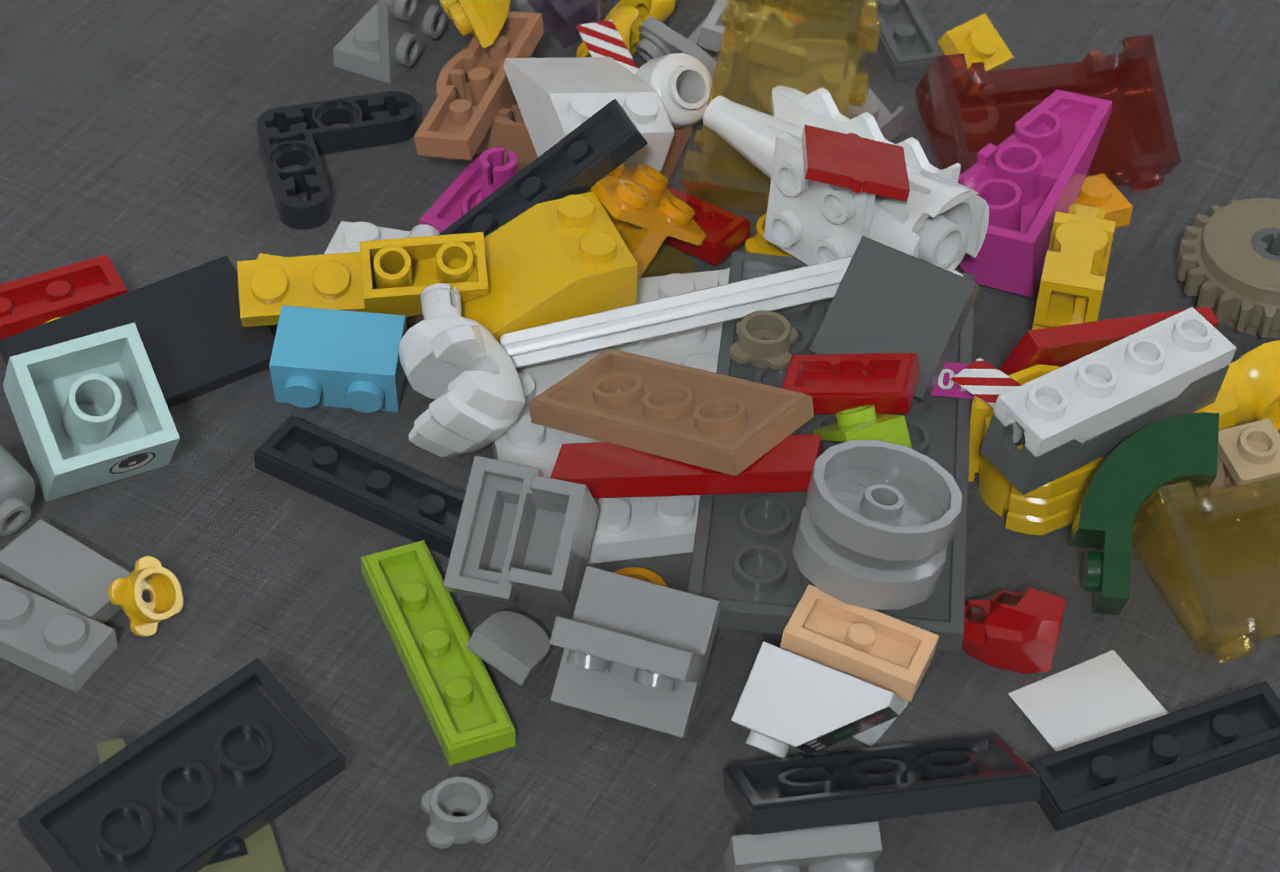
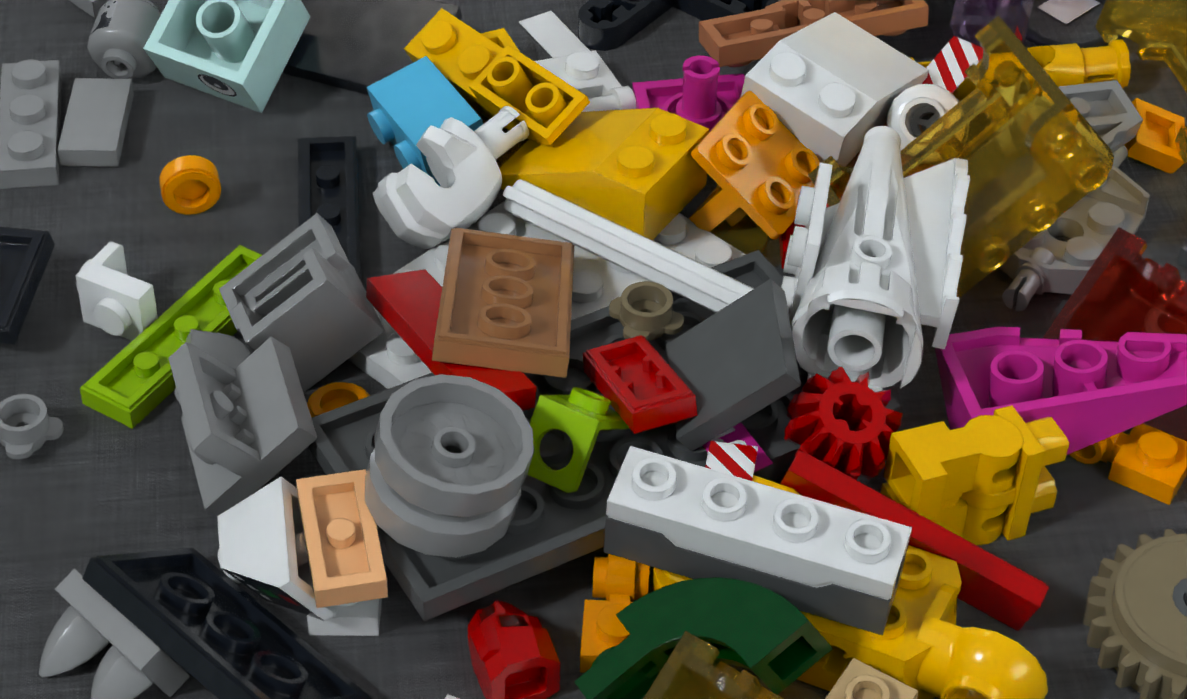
camera: 55 degrees right, 0 degrees up
yellow plate [108,556,183,637] -> none
black tile [439,99,648,237] -> none
red piece [802,125,910,202] -> none
none -> white bracket [75,241,158,341]
none -> light orange tile [159,155,221,215]
none -> white sticker [519,11,590,58]
none -> light orange plate [580,554,650,673]
none -> red gear [784,366,903,480]

